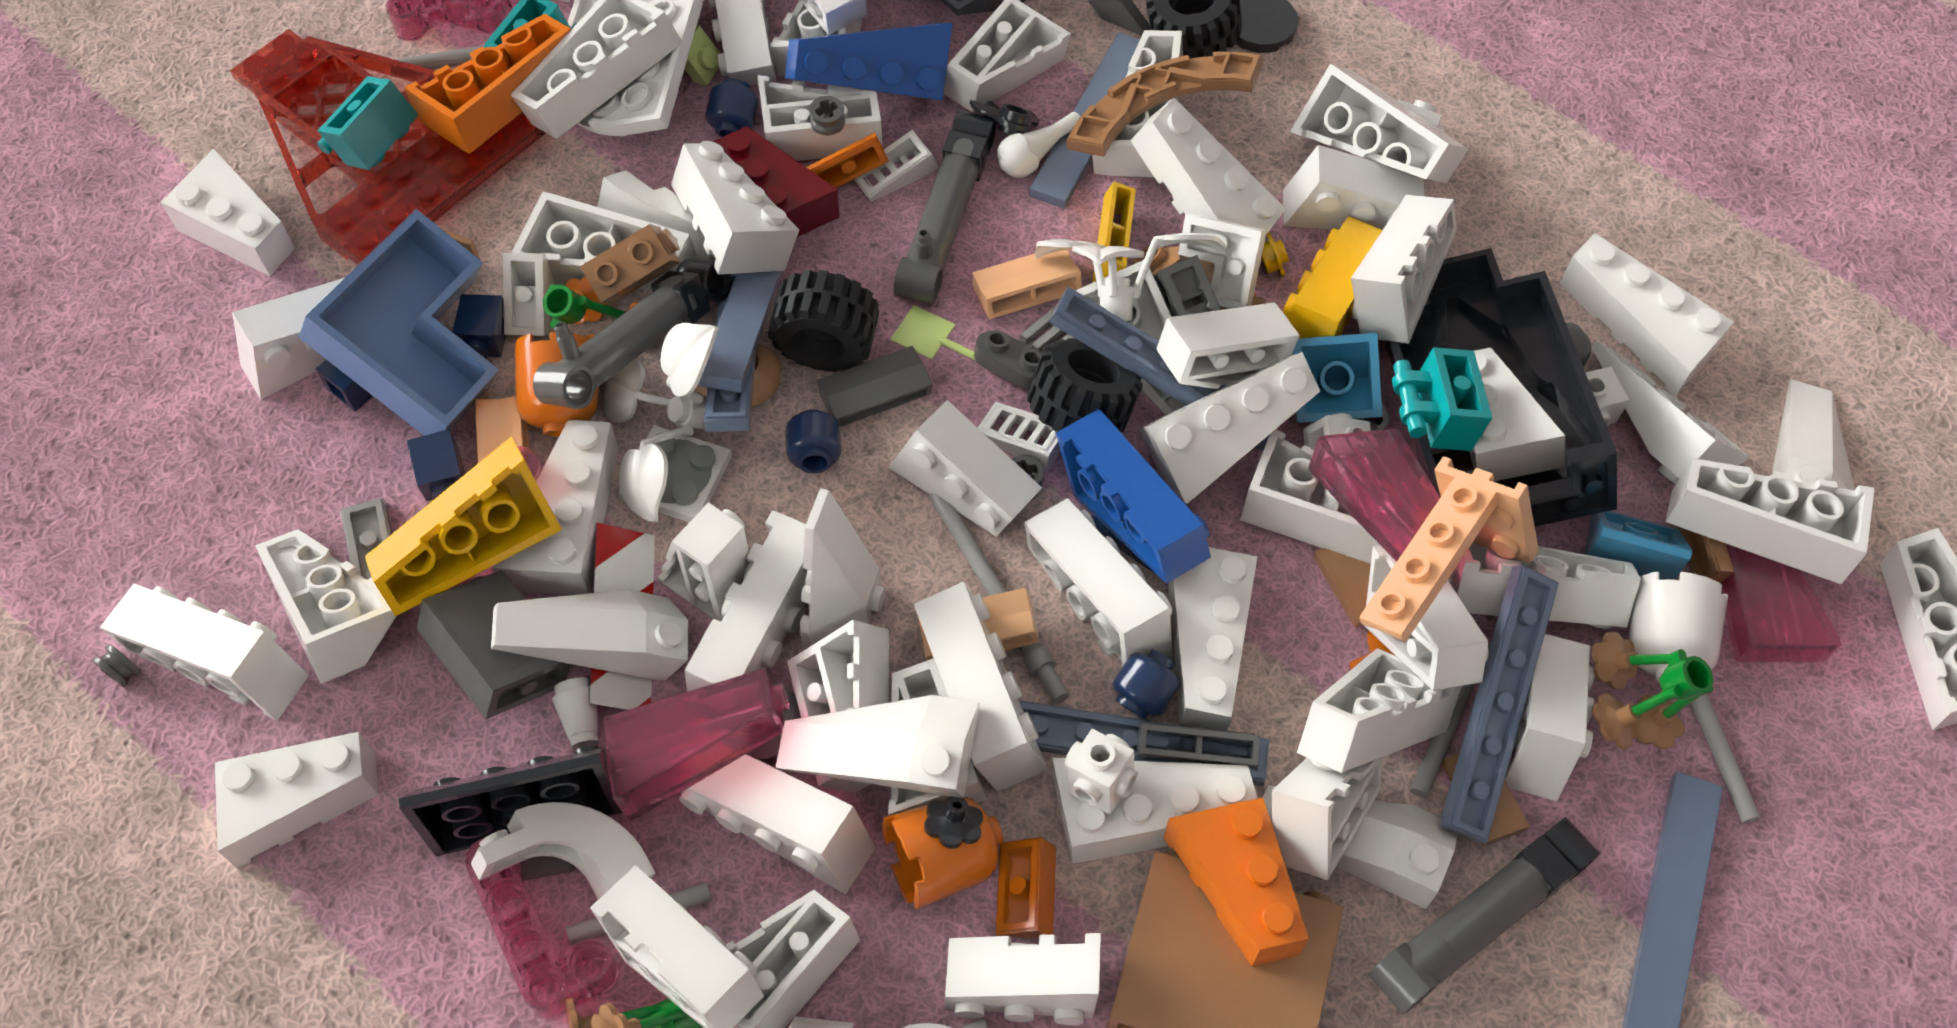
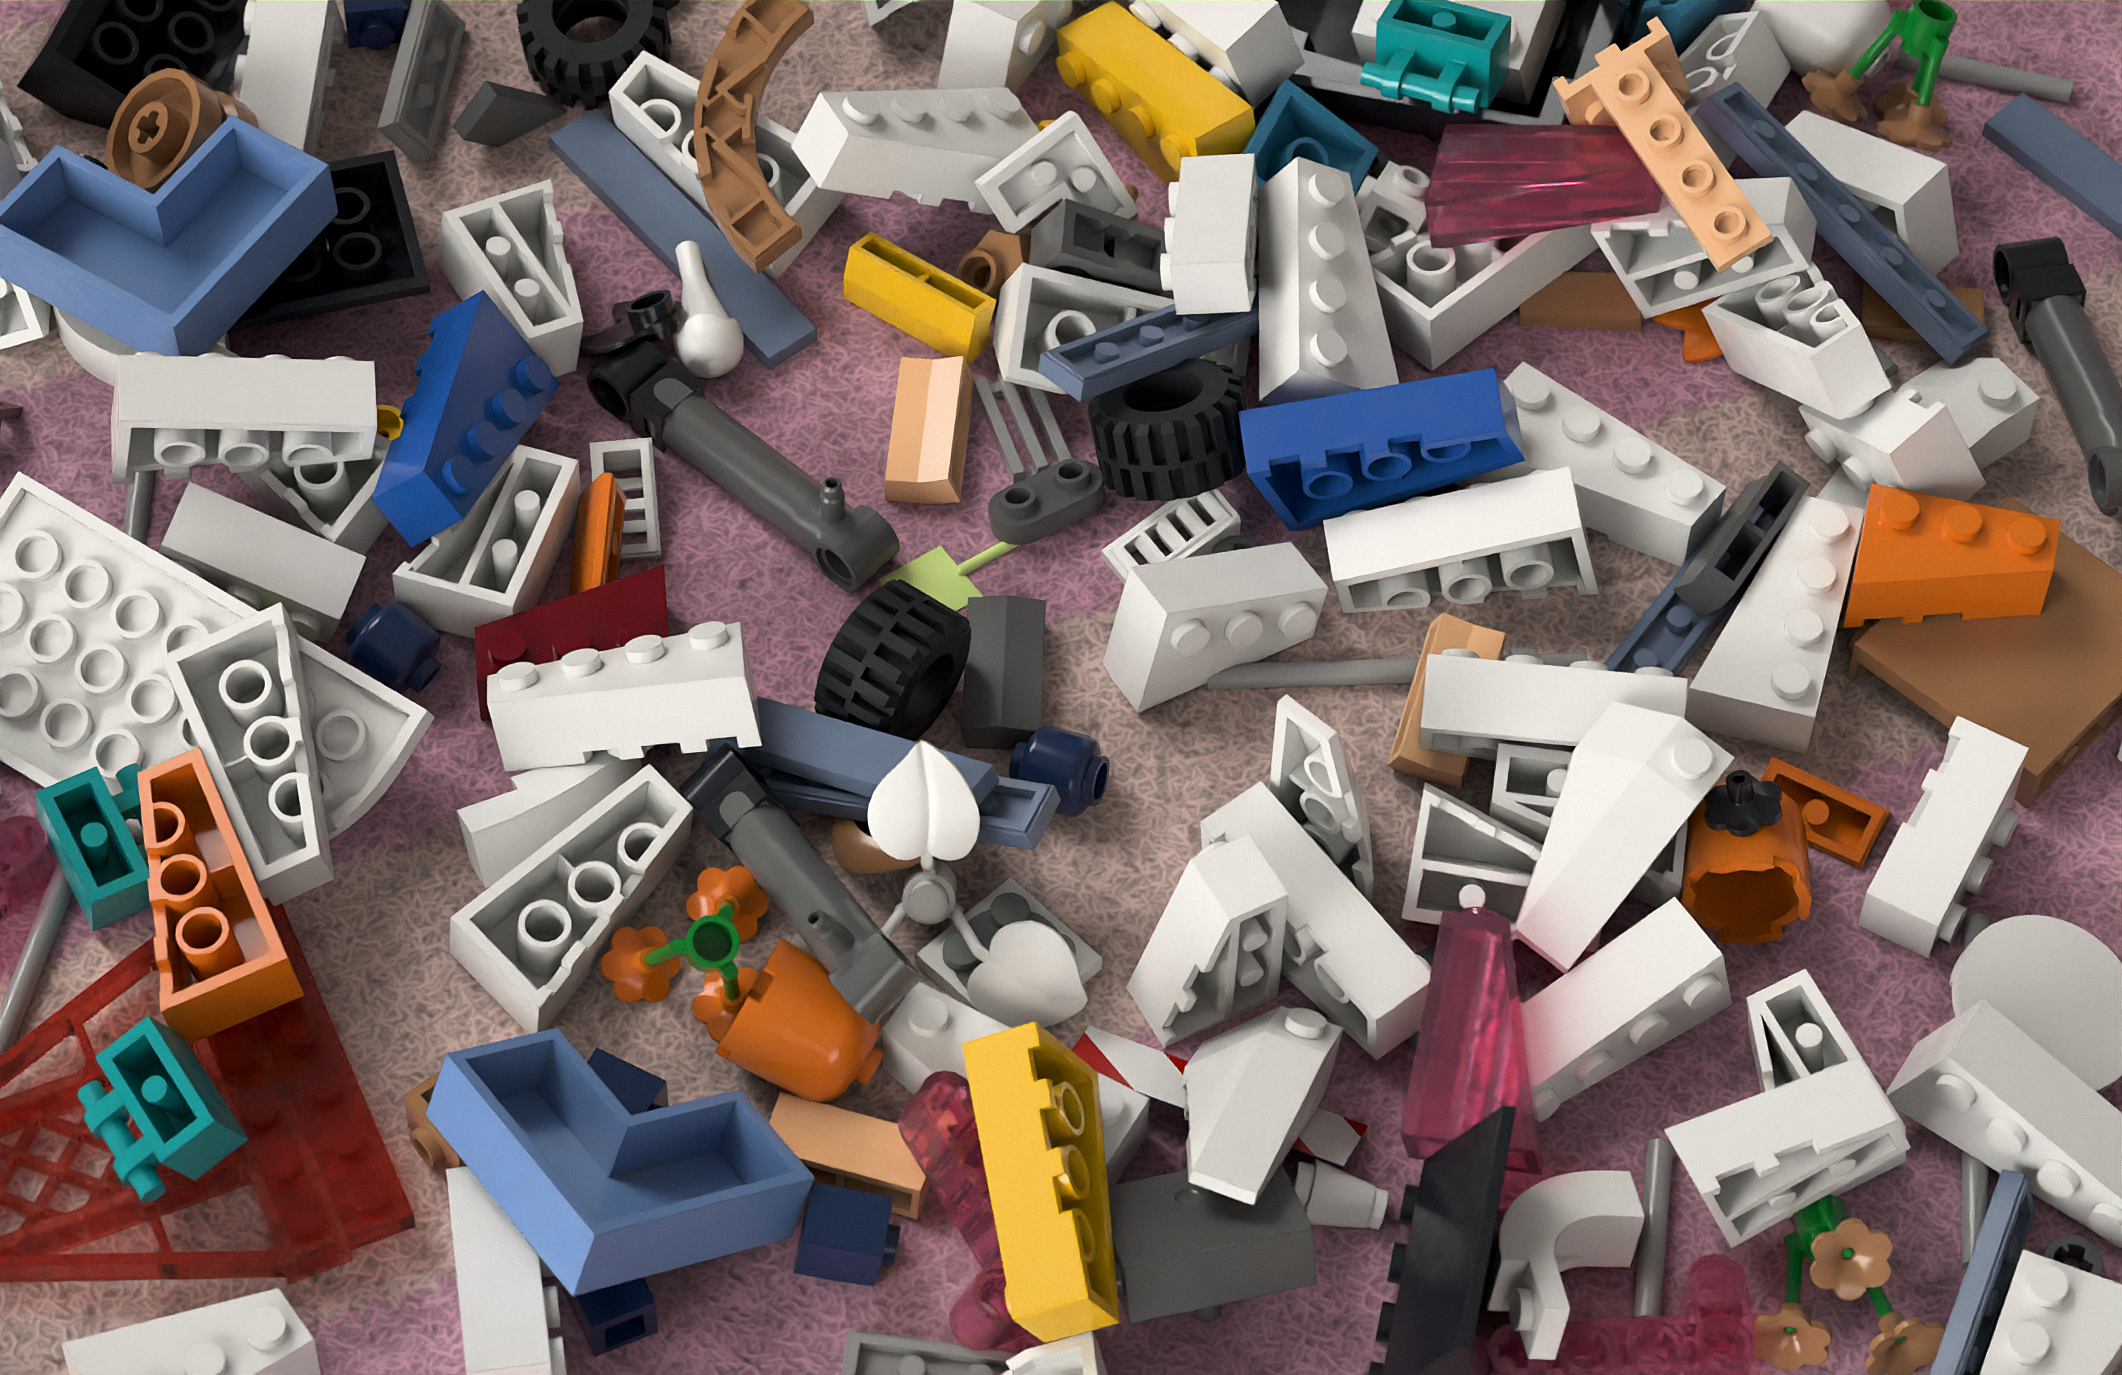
camera: 65 degrees left, 5 degrees down
white slope [503,253,555,336] -> none
medium nougat brick [580,224,681,304] -> none
dark grey bush [809,96,845,136] -> none
white plant [1035,233,1226,321] -> none
white brick [1064,729,1138,815] -> none
dark blue head [1112,649,1180,720] -> none

